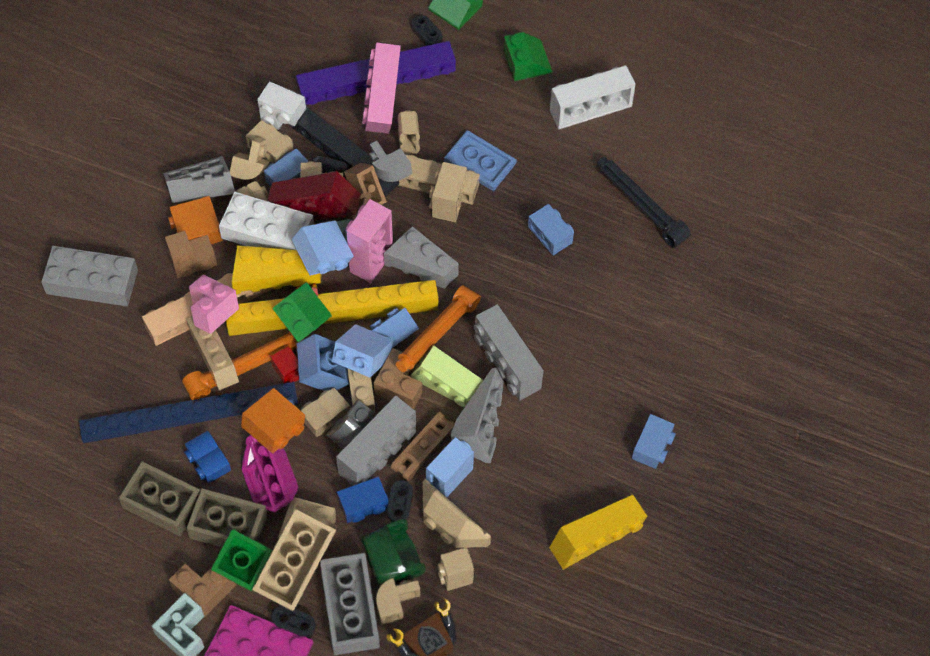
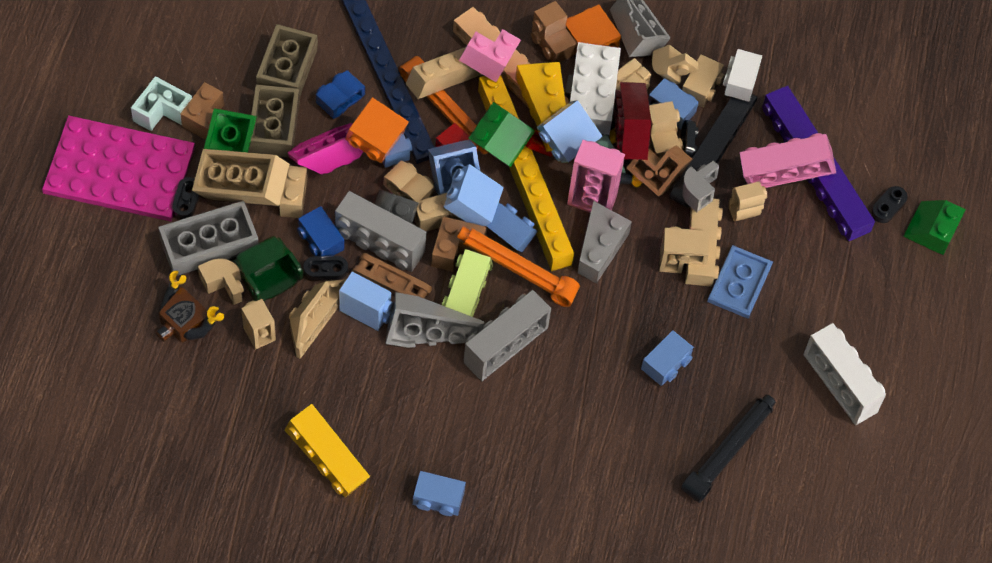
camera: 75 degrees right, 0 degrees up
green slope [504,32,552,81] -> none

